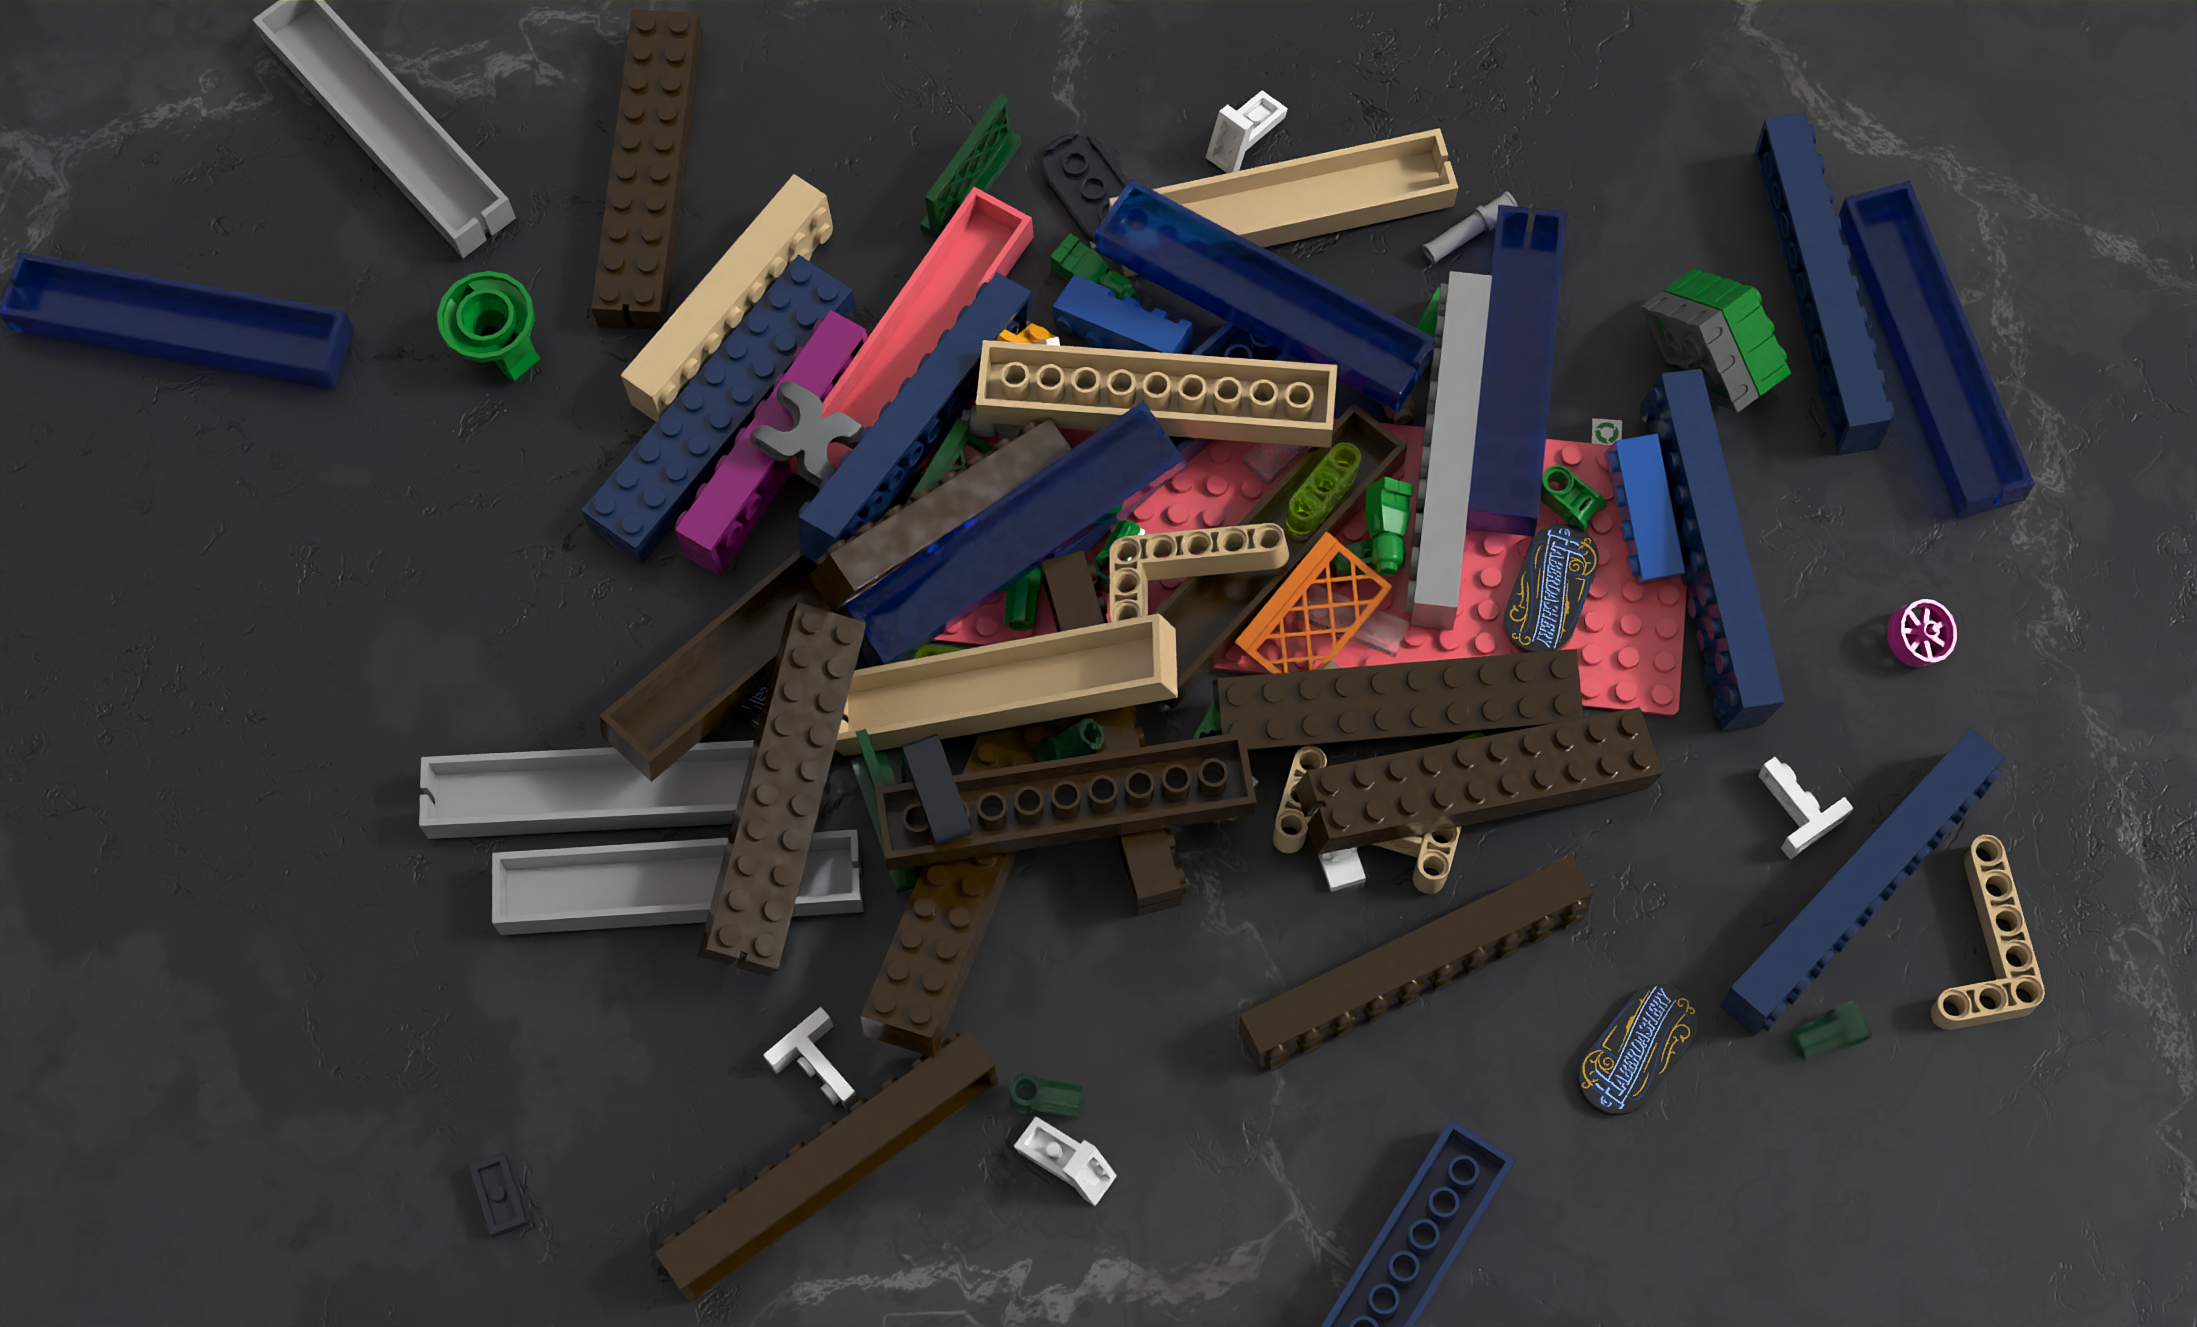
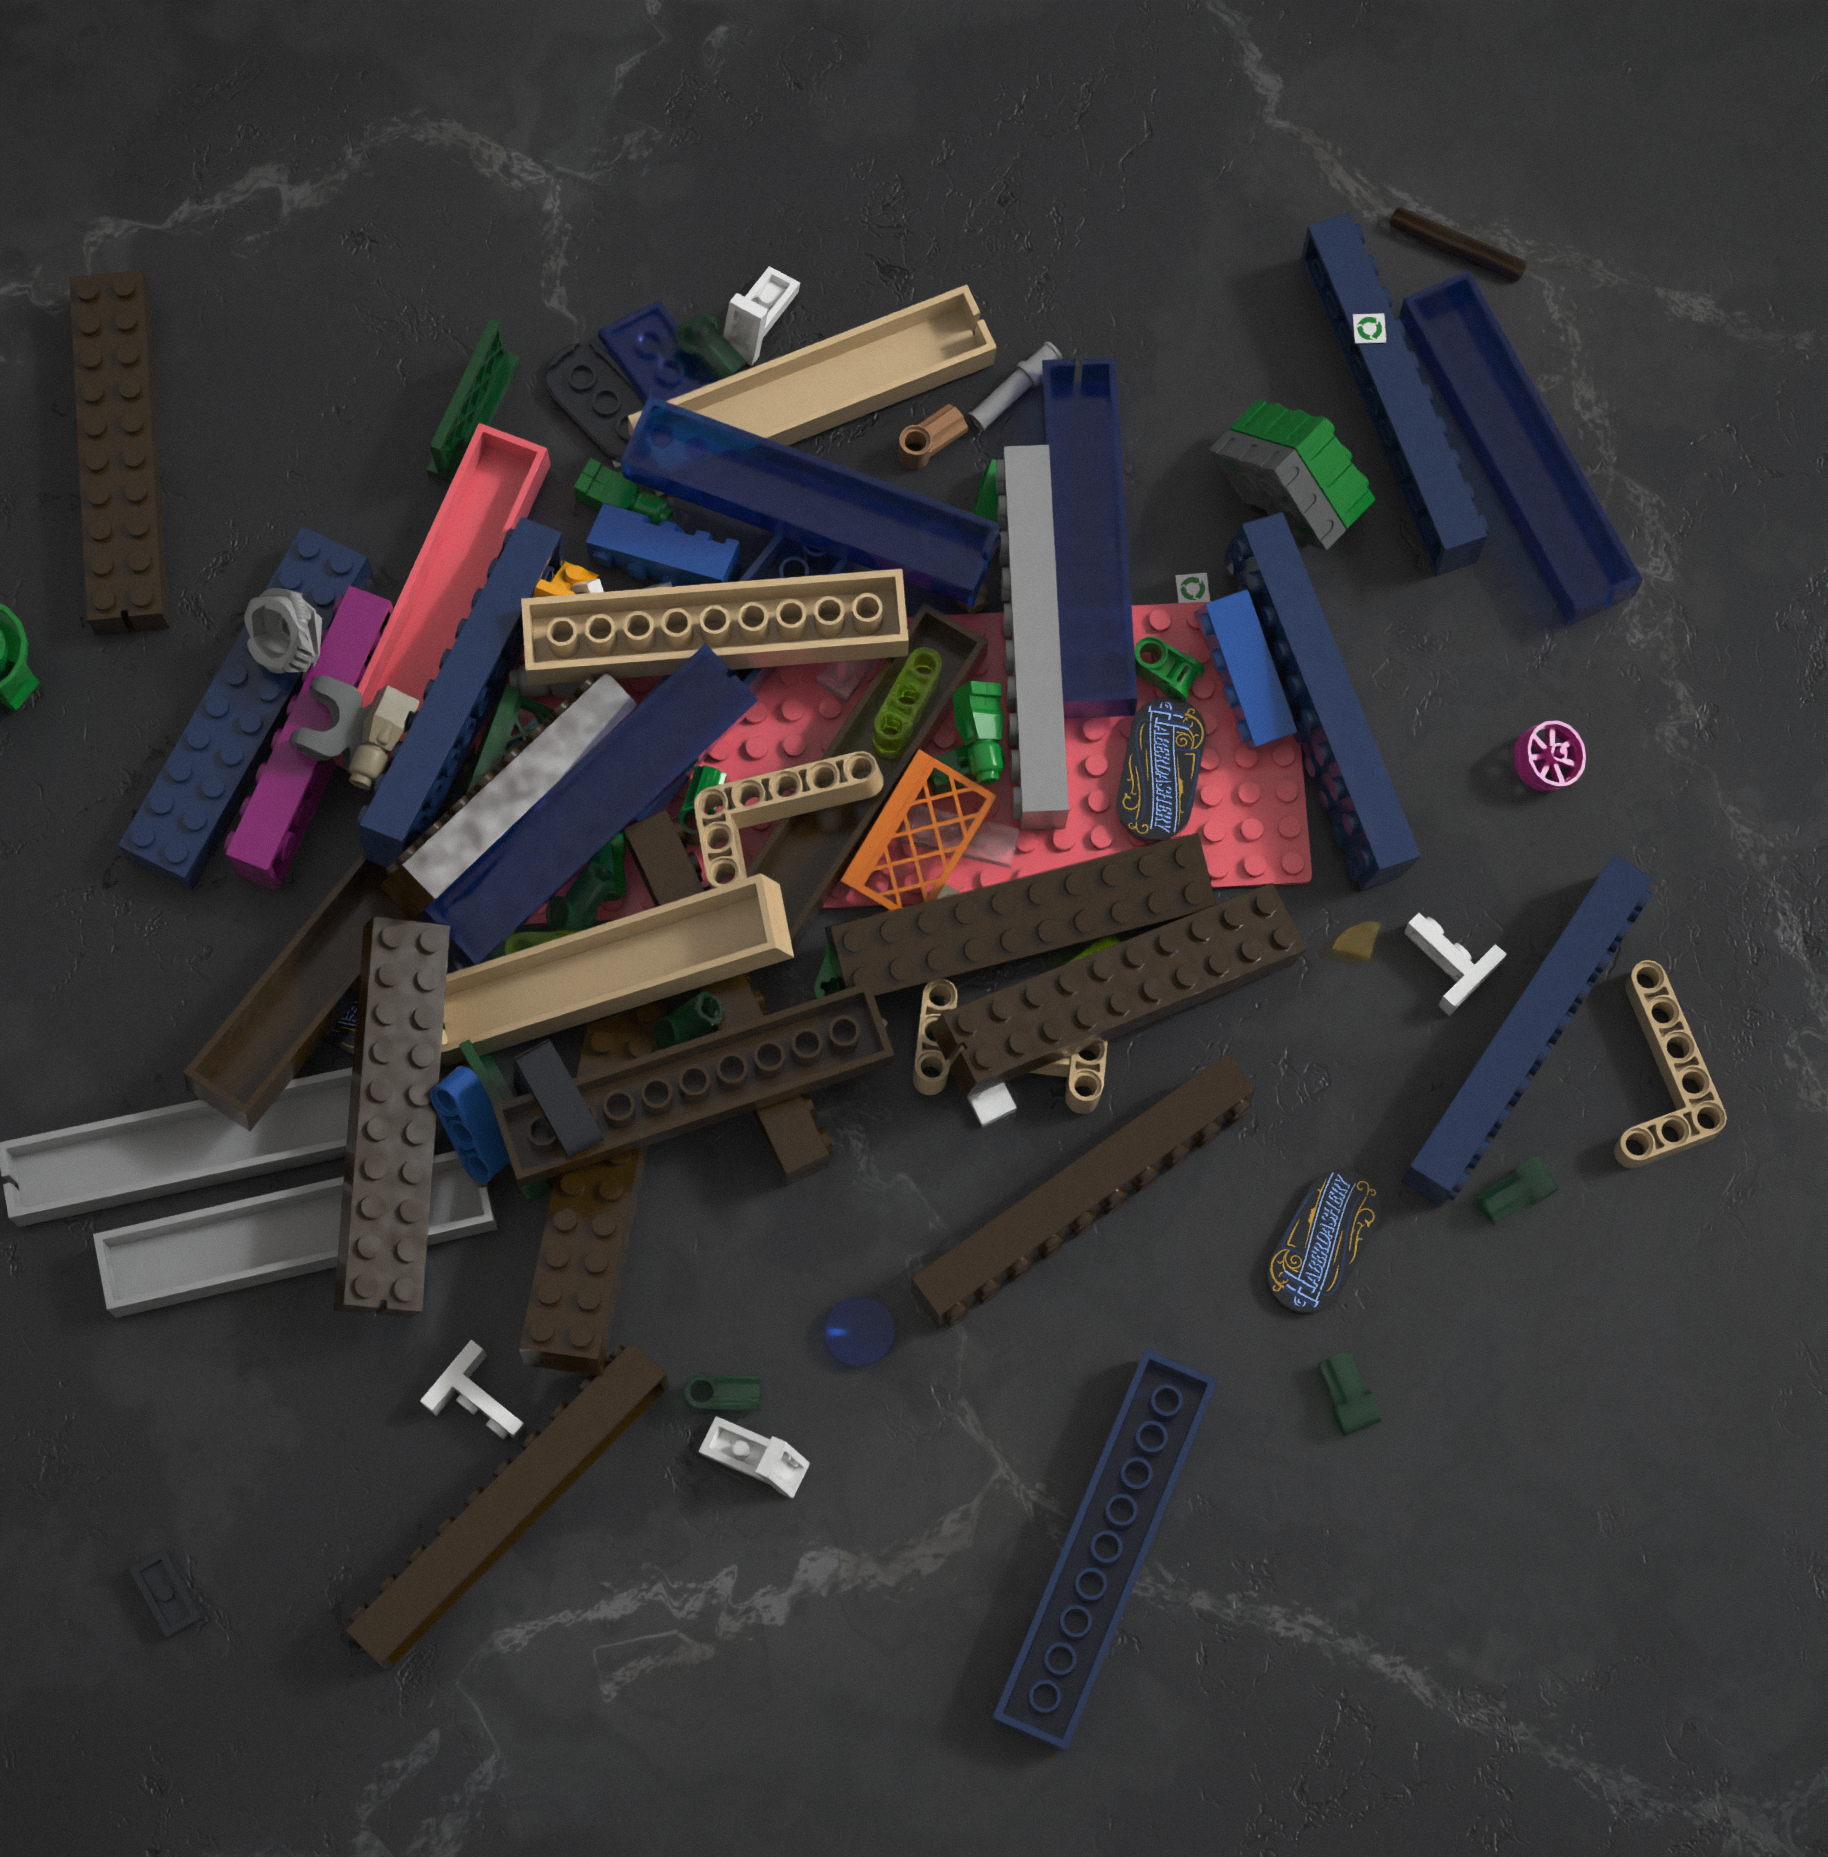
camera: 15 degrees left, 5 degrees up
tan brick [621,174,833,421] -> none
none -> light grey helmet [244,588,322,673]
none -> dark tan piece [349,685,420,790]
none -> blue beam [430,1066,510,1183]
none -> clear green piece [546,862,616,932]
none -> clear blue tile [598,300,718,408]
none -> clear green piece [676,313,747,380]
none -> clear blue piece [824,1297,895,1366]
none -> medium nougat piece [897,404,968,470]
none -> clear green piece [1318,1351,1382,1436]
none -> clear yellow tile [1332,922,1380,961]
none -> white sticker [1353,313,1386,344]
none -> dark brown axle [1390,207,1527,281]

